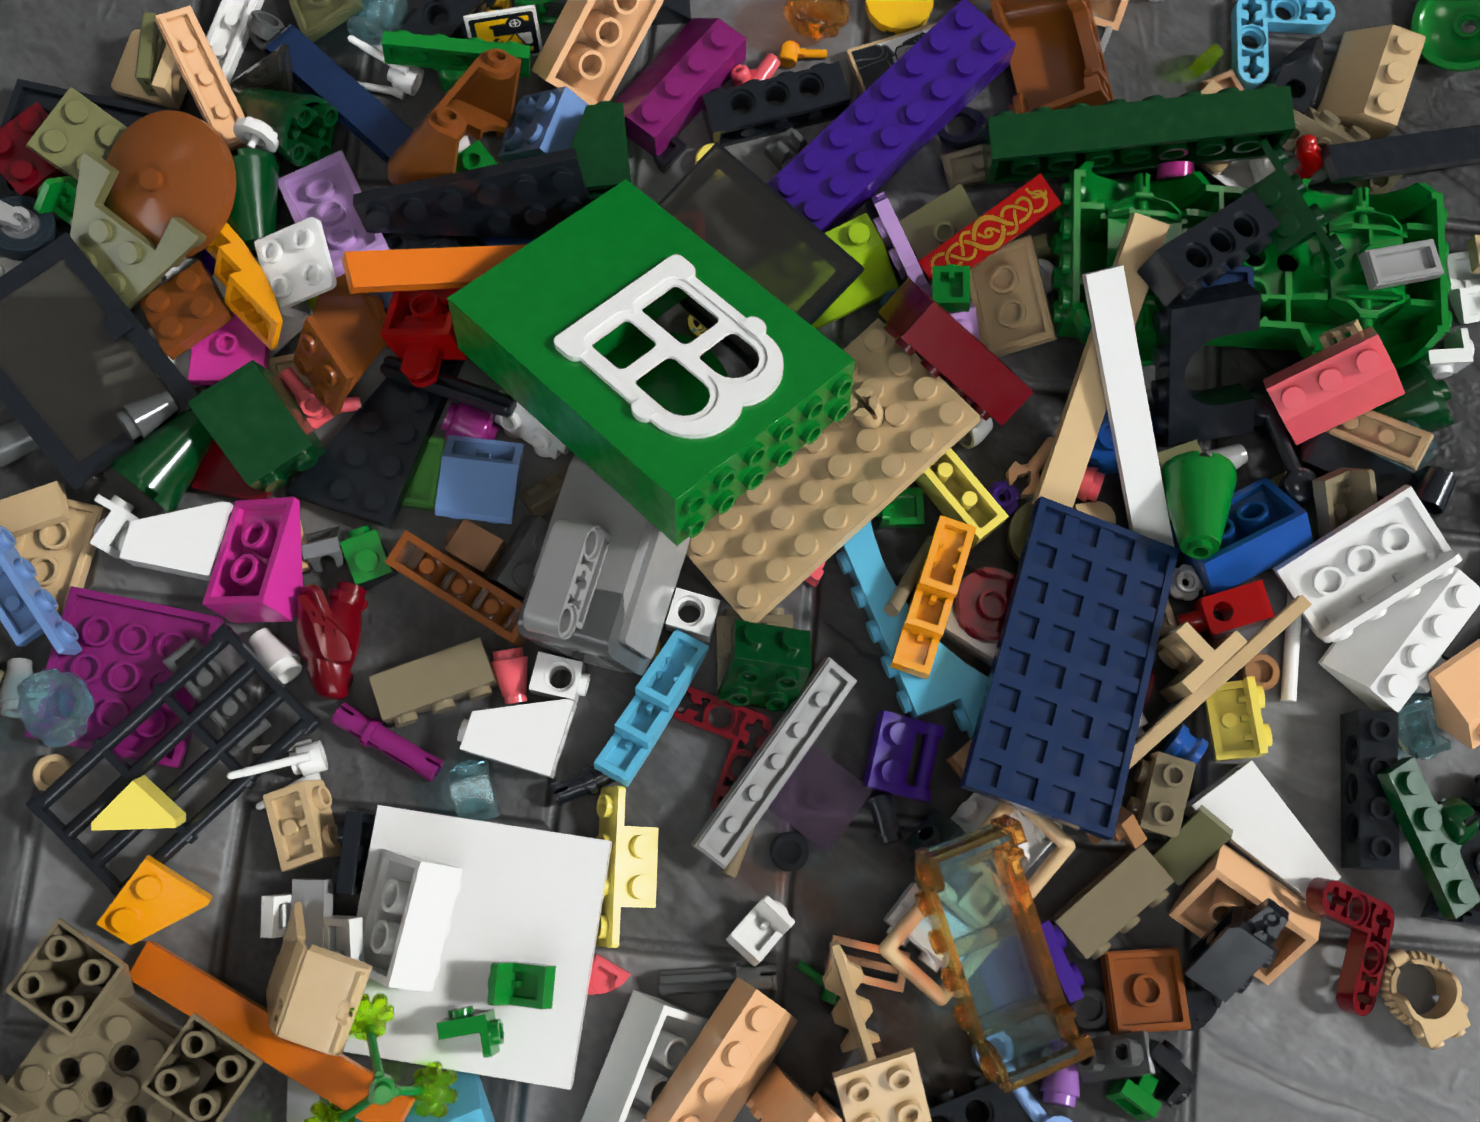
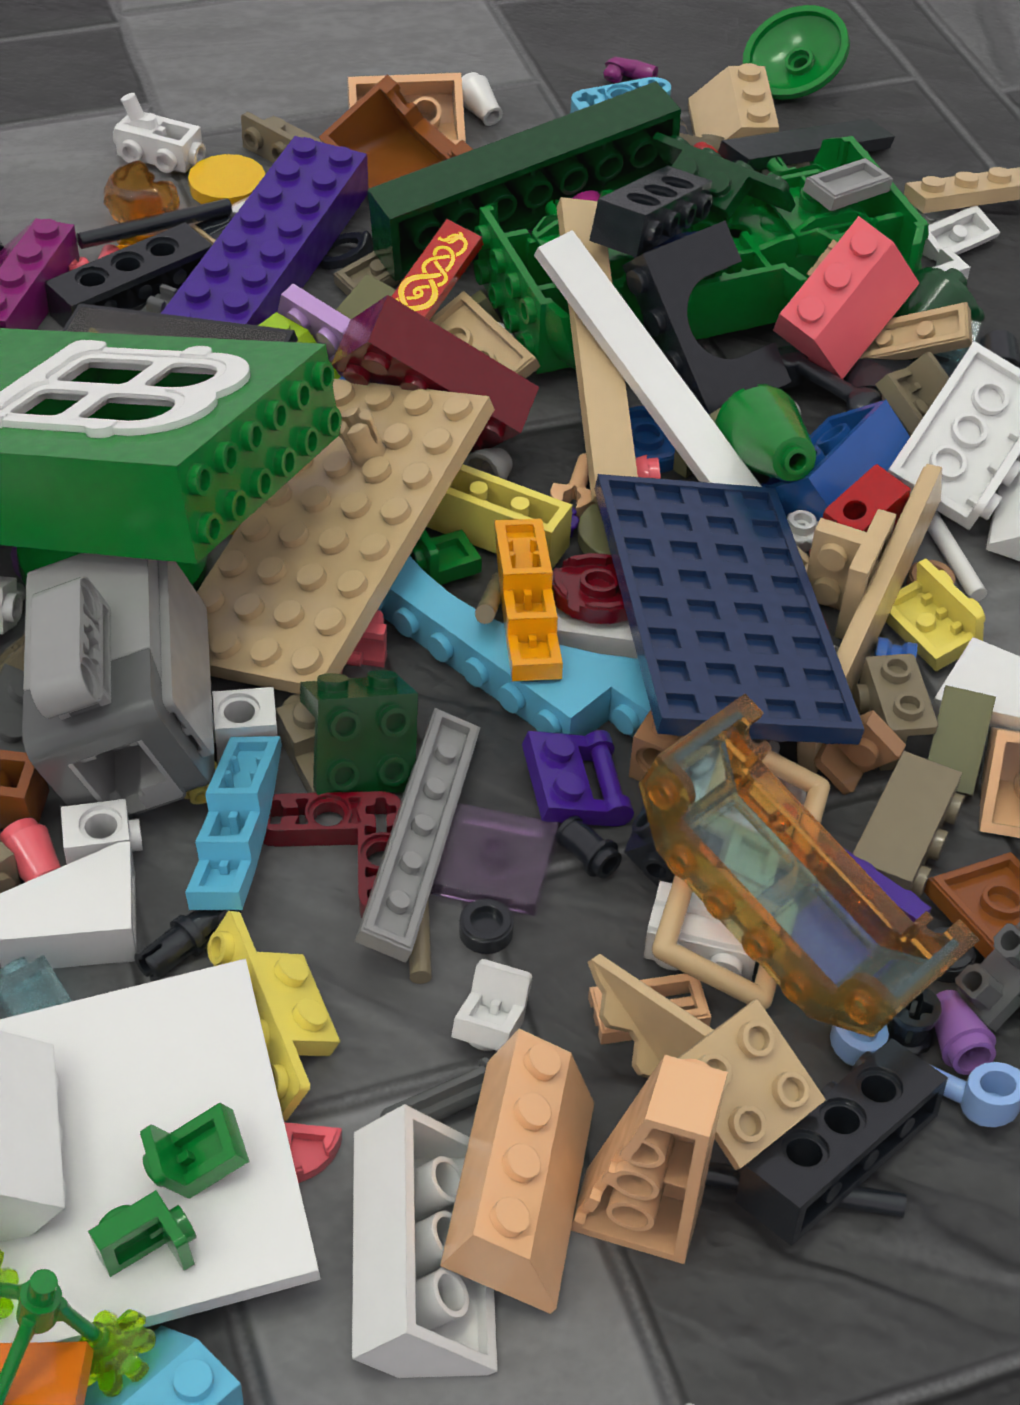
camera: 20 degrees left, 30 degrees down
green hand [796,960,840,1005] -> none
none -> black bar [76,198,232,249]

